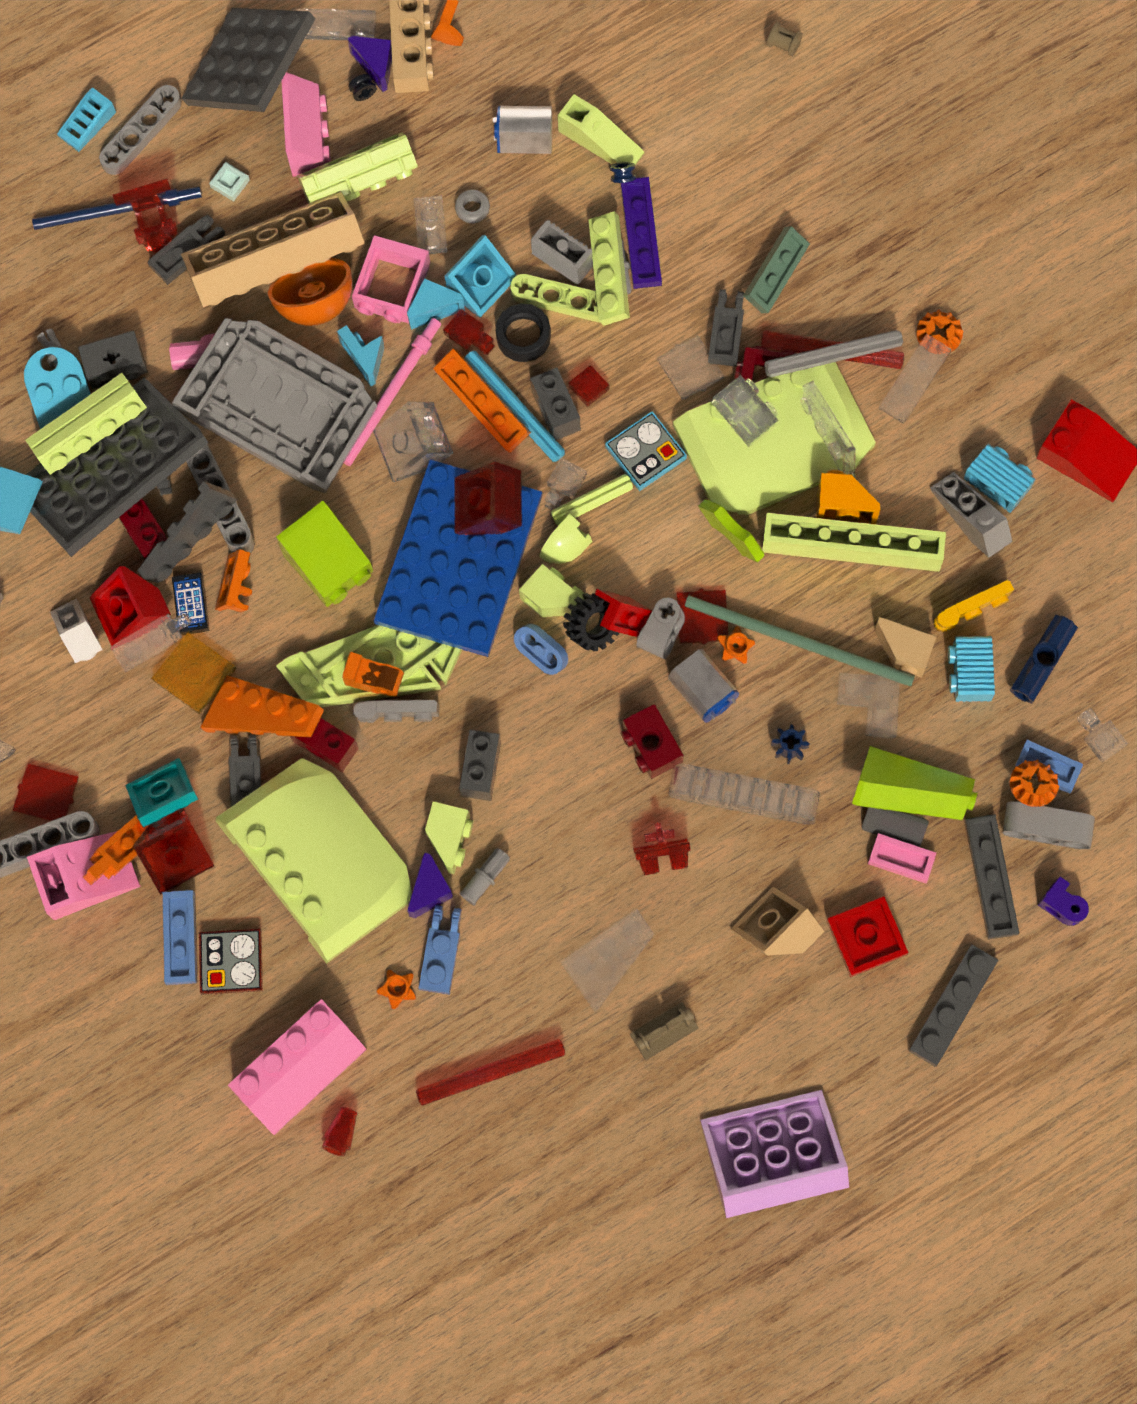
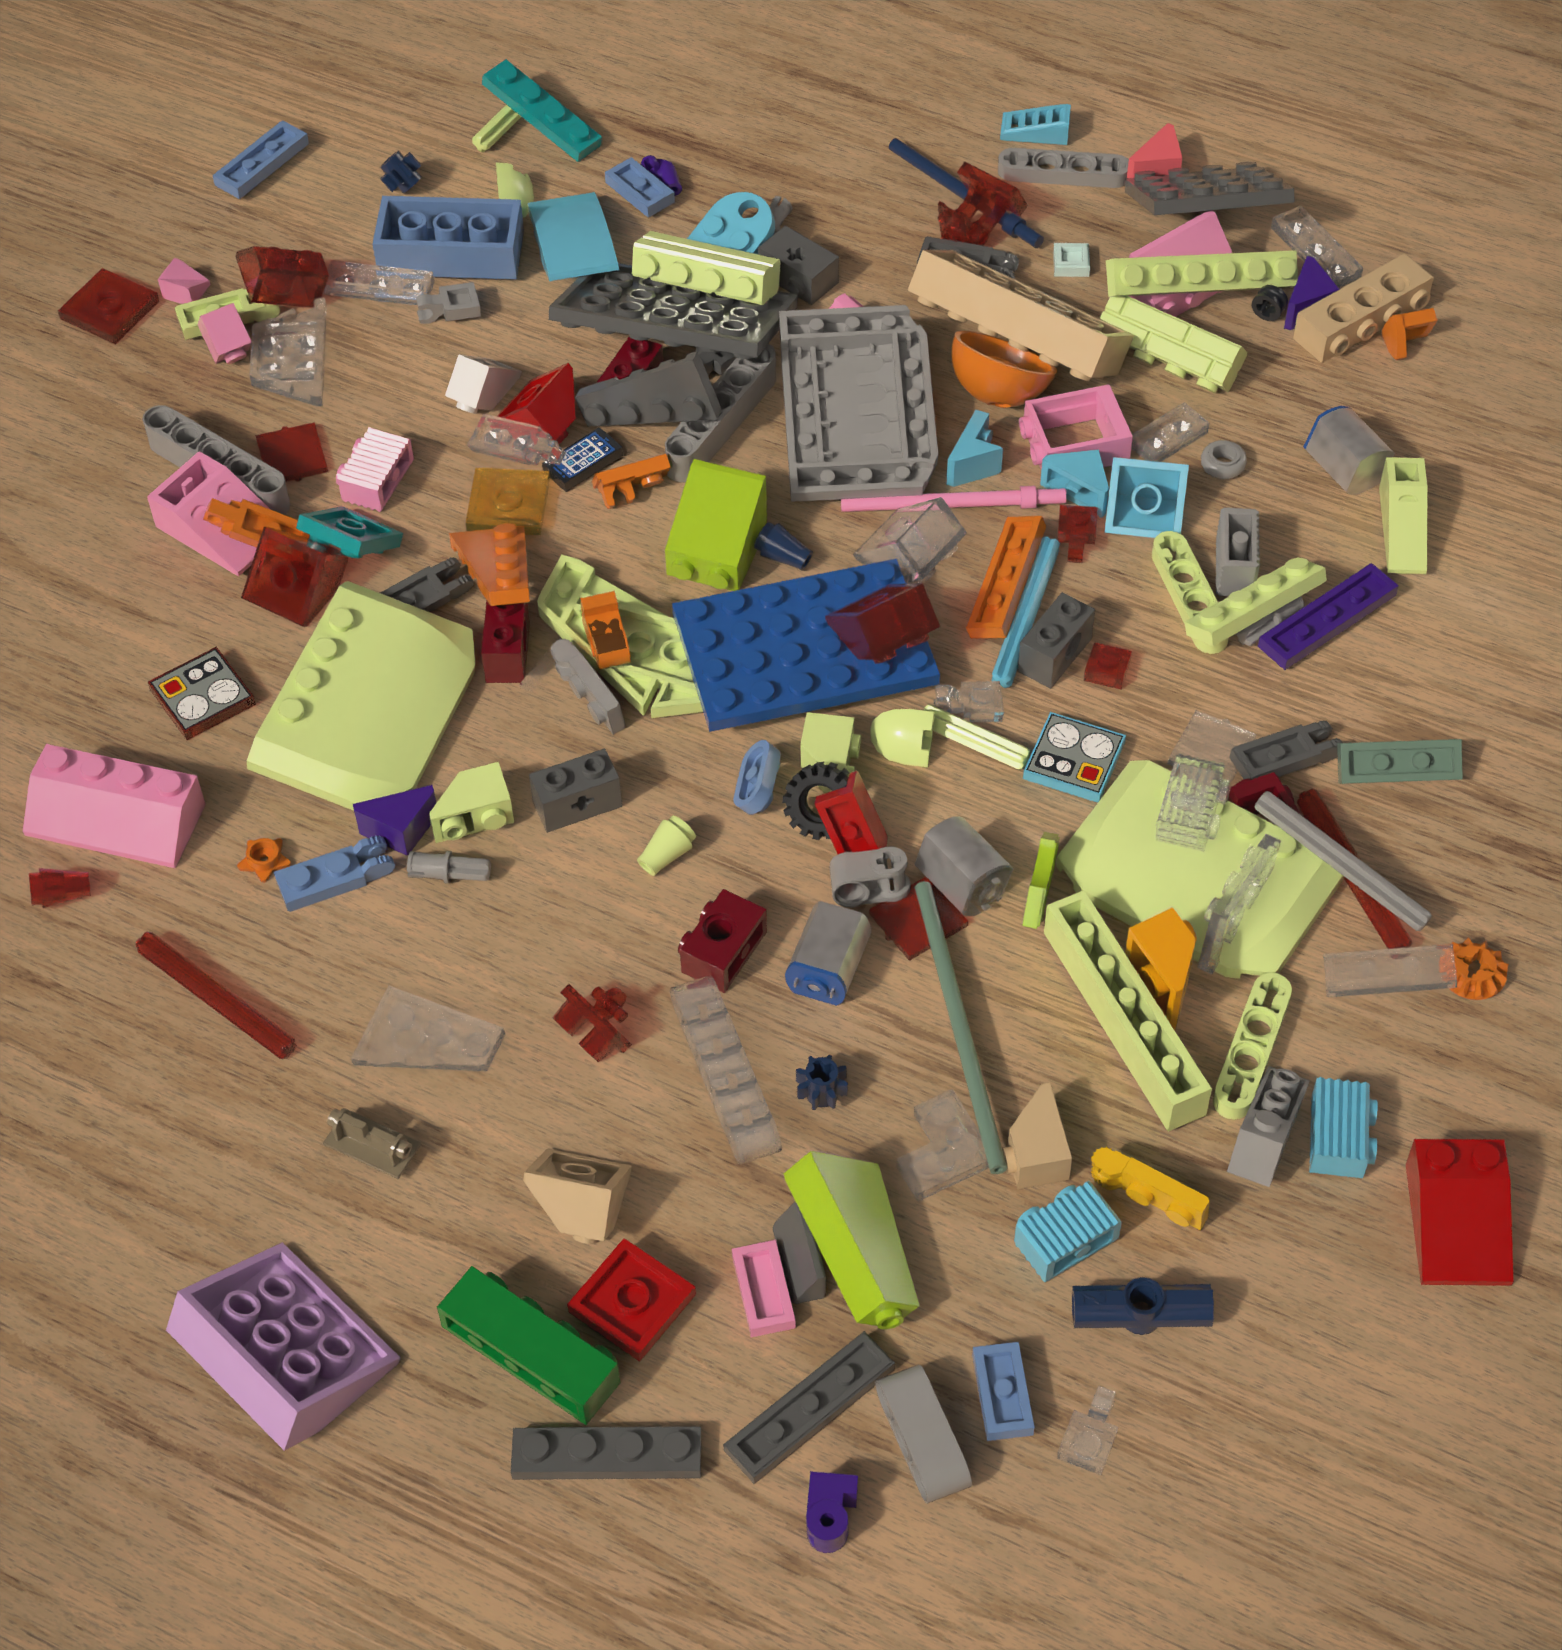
camera: 55 degrees right, 20 degrees down
medium blue plate [162,890,197,985] -> none
black tyre [495,303,551,362] -> none
dark blue bush [610,162,636,183] -> none
orange plate [717,626,755,664] -> none
orange gear [1009,759,1059,807] -> none
none -> bright pink brick [336,428,414,512]
none -> green brick [437,1266,620,1425]
none -> yellowish green cone [637,815,696,876]
none -> dark blue cone [754,522,813,571]
none -> flat silver piece [914,816,1014,917]
none -> yellowish green plate [1106,250,1298,297]
none -> coral slope [1127,123,1182,178]
none -> yellowish green beam [1213,972,1292,1120]

